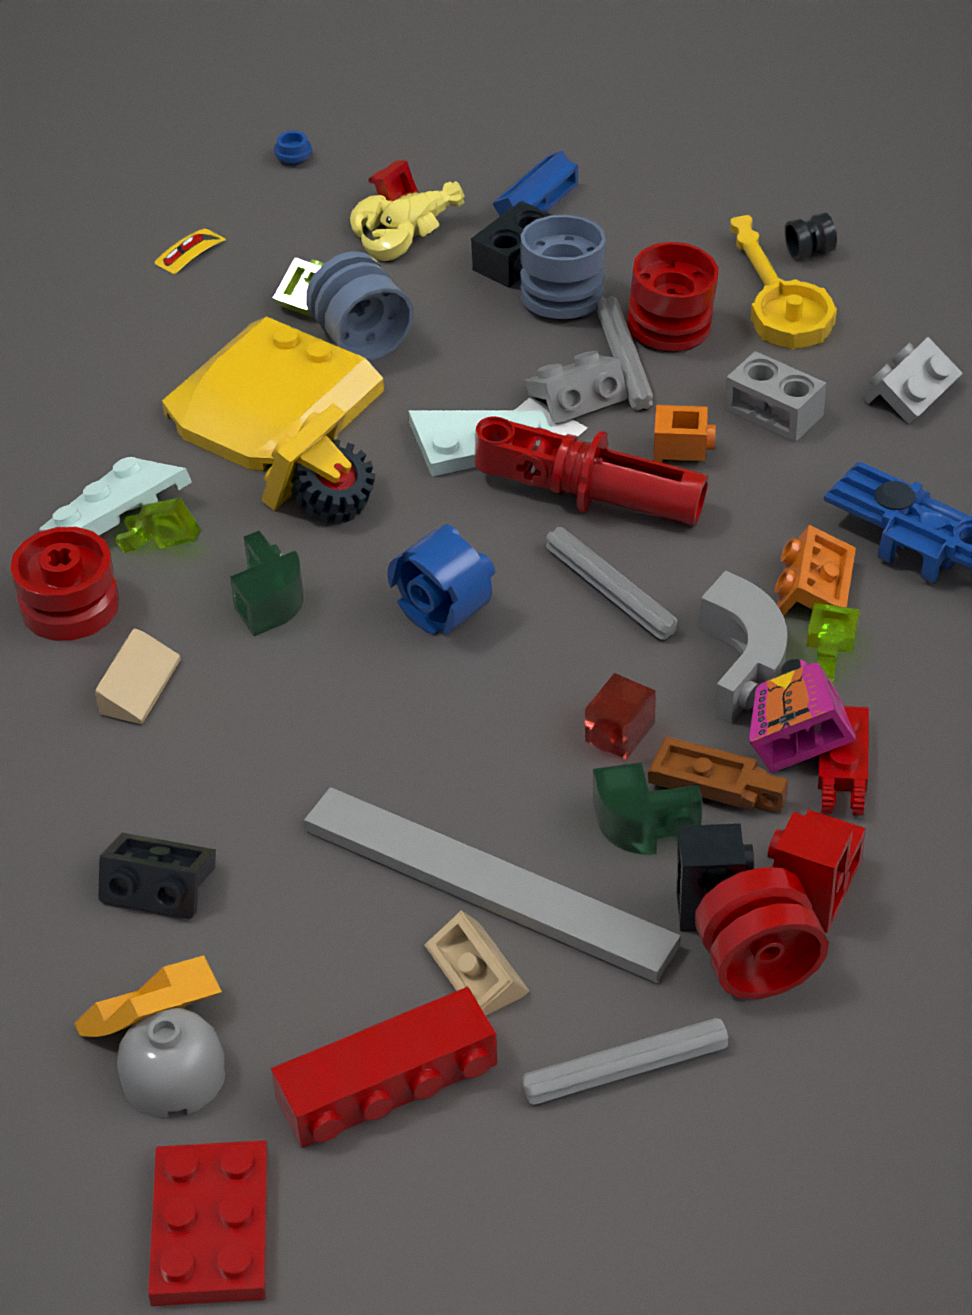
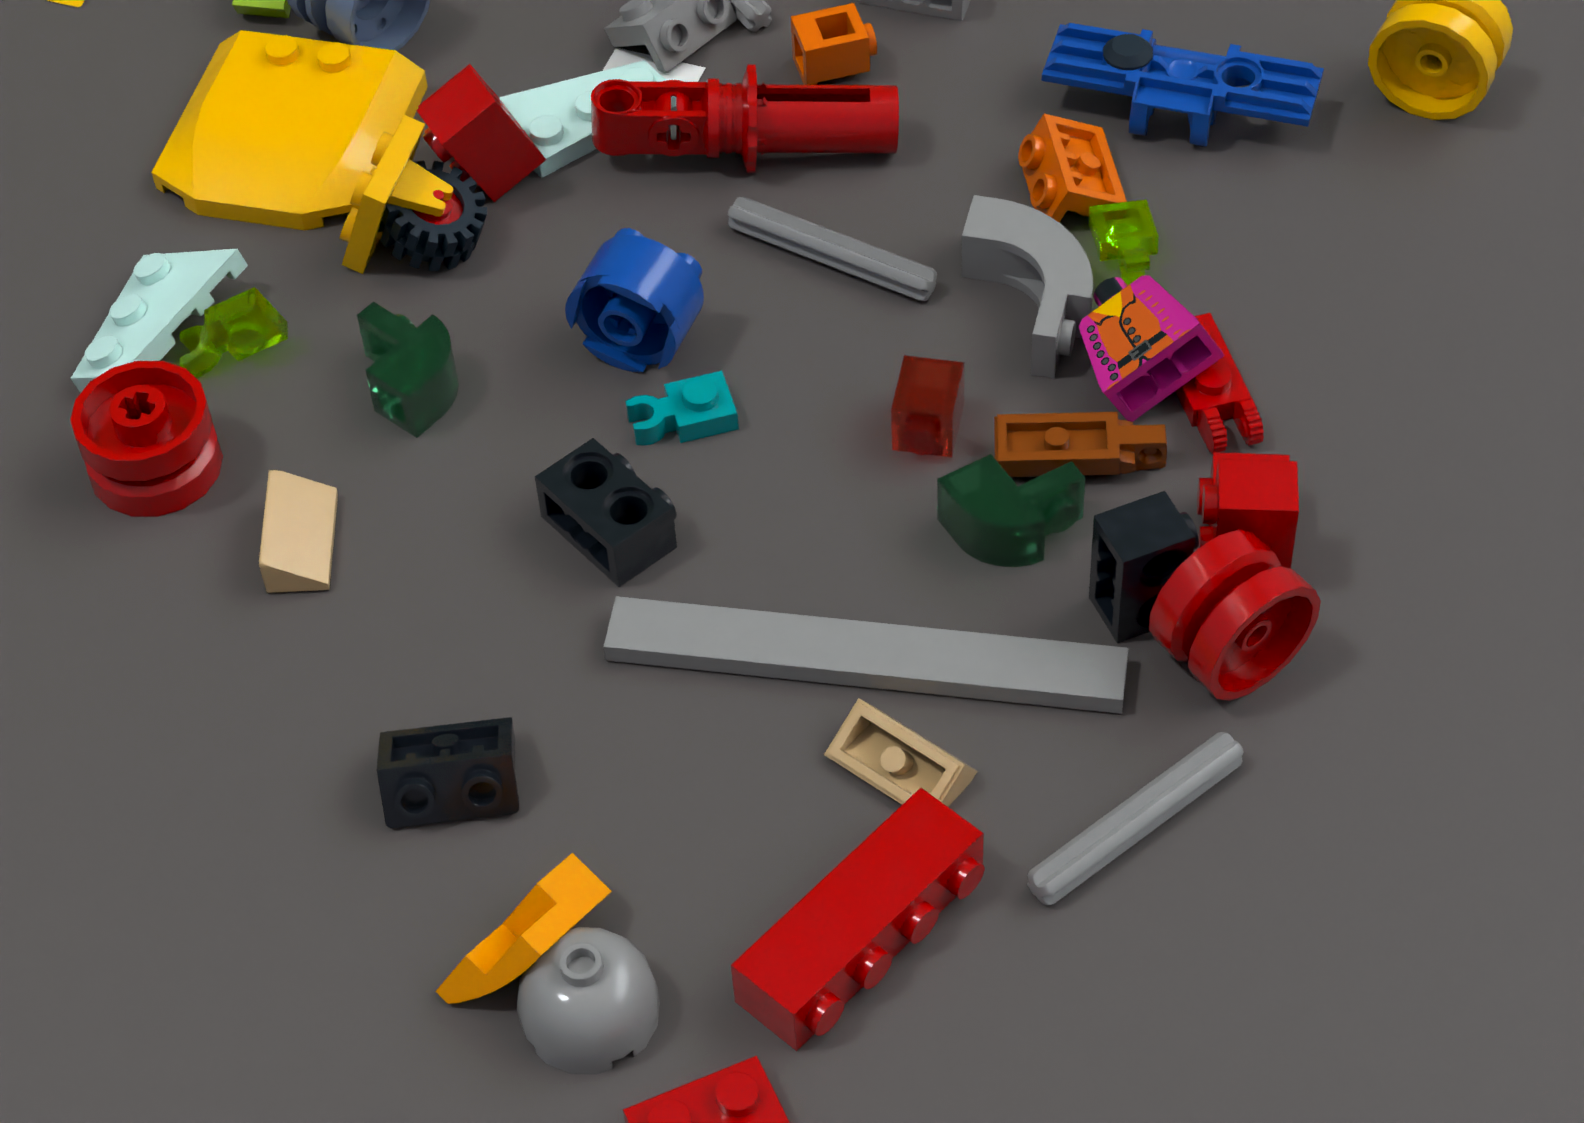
camera: 20 degrees left, 5 degrees up
none -> red brick [416,64,547,202]
none -> black brick [535,438,677,587]
none -> teal plate [625,370,739,446]

